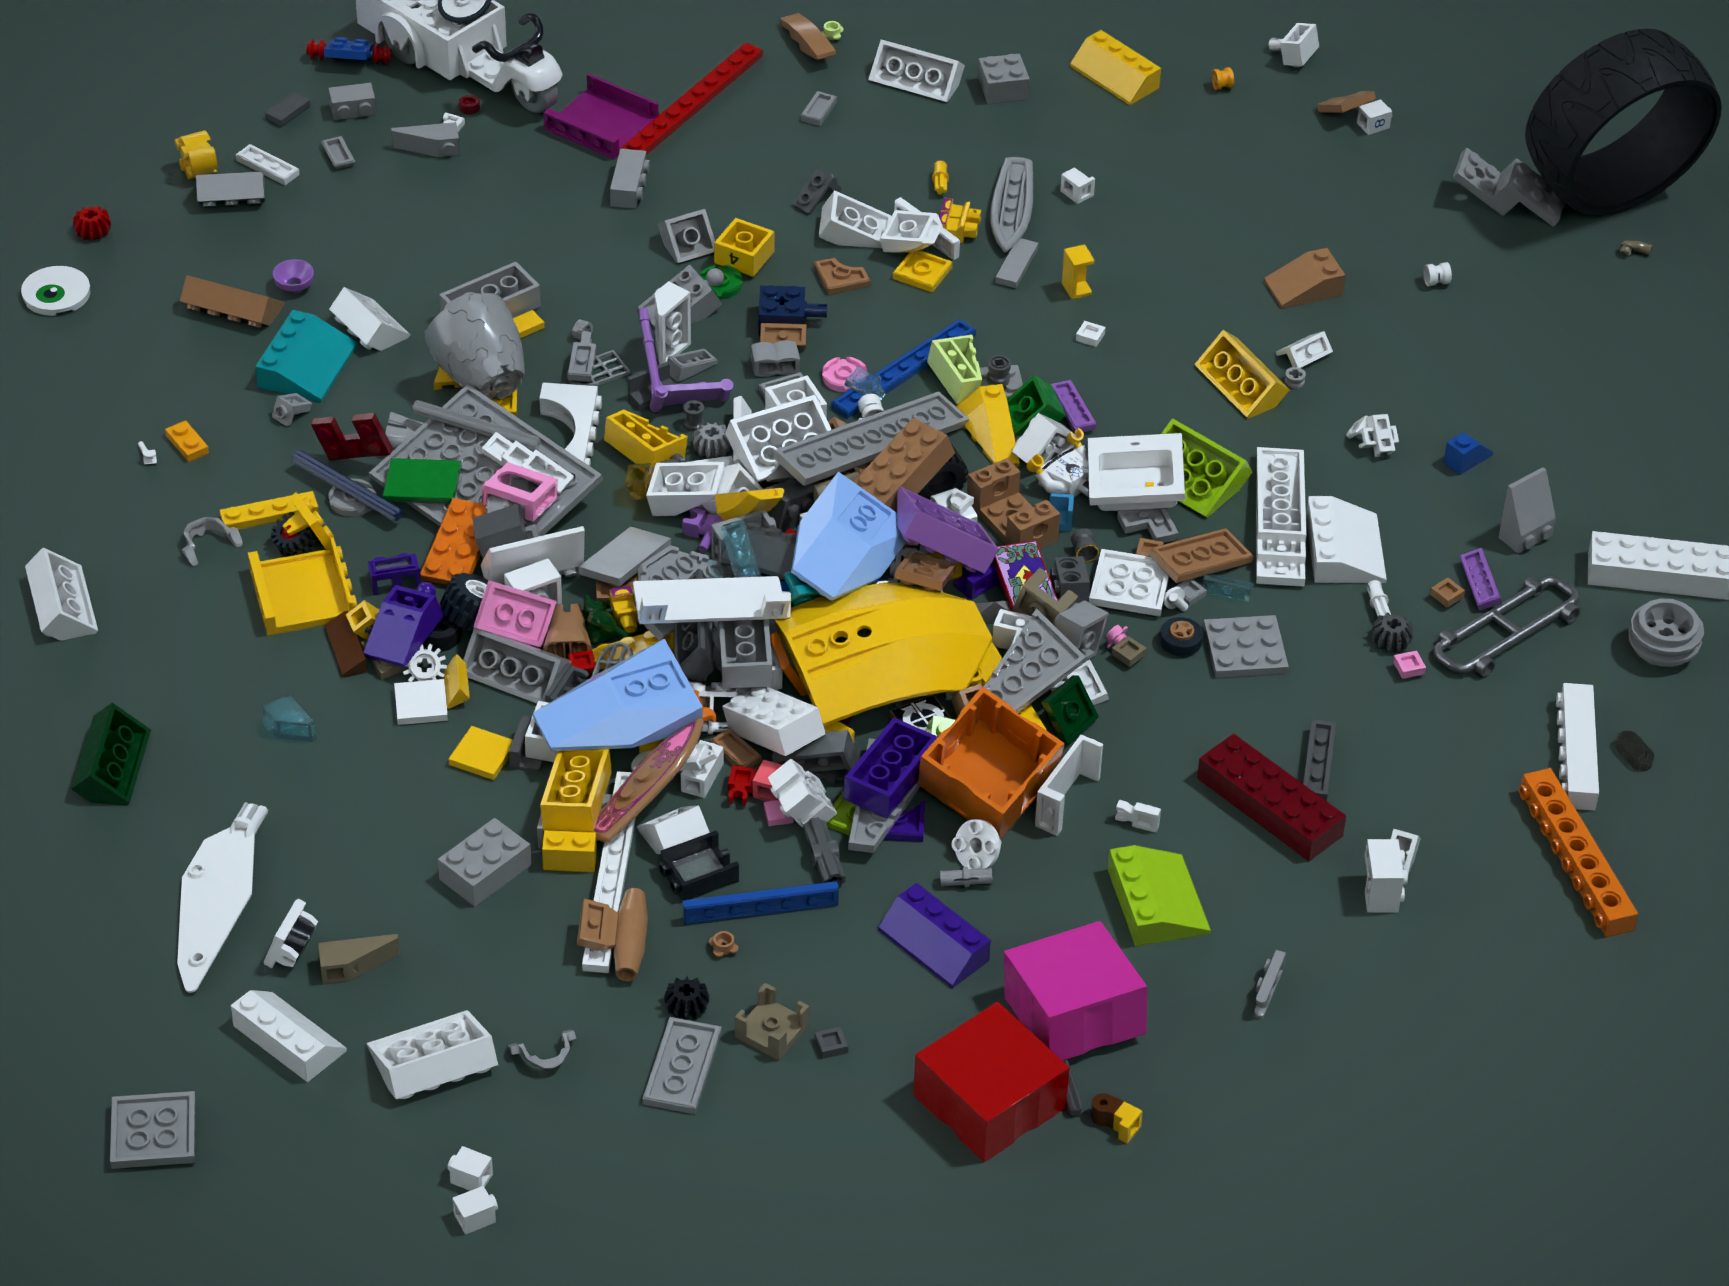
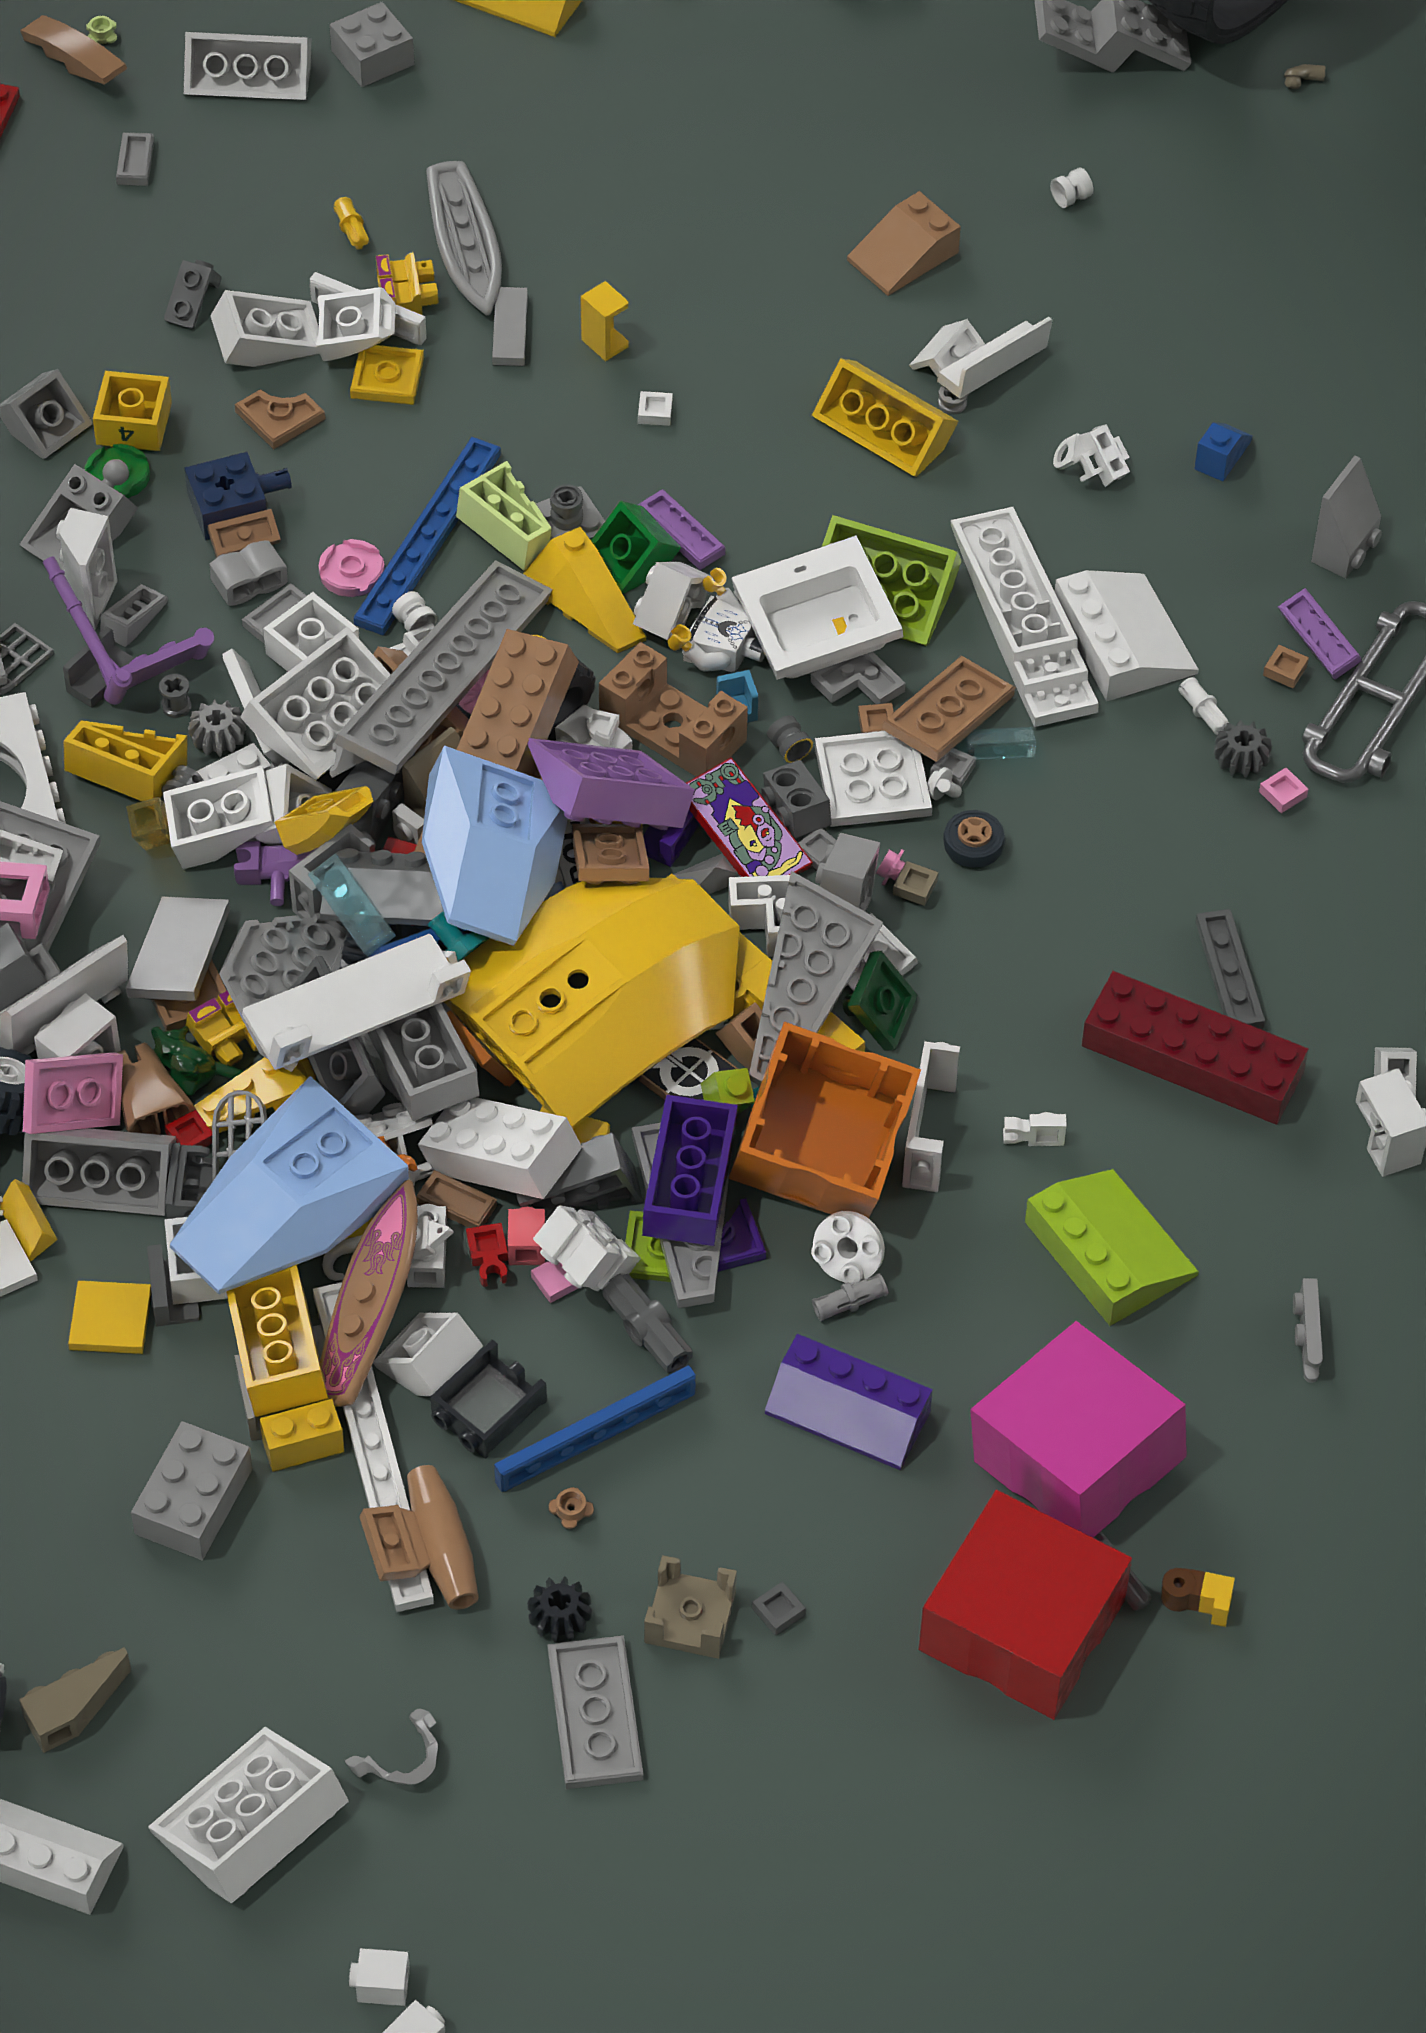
camera: 20 degrees left, 10 degrees up
clear light blue slope [844,367,885,400] -> none
dark tan panel [1012,568,1078,626] -> none
white brick [1060,167,1095,204] -> none
light grey plate [1203,615,1289,678] -> none
none -> white panel [937,317,1053,398]

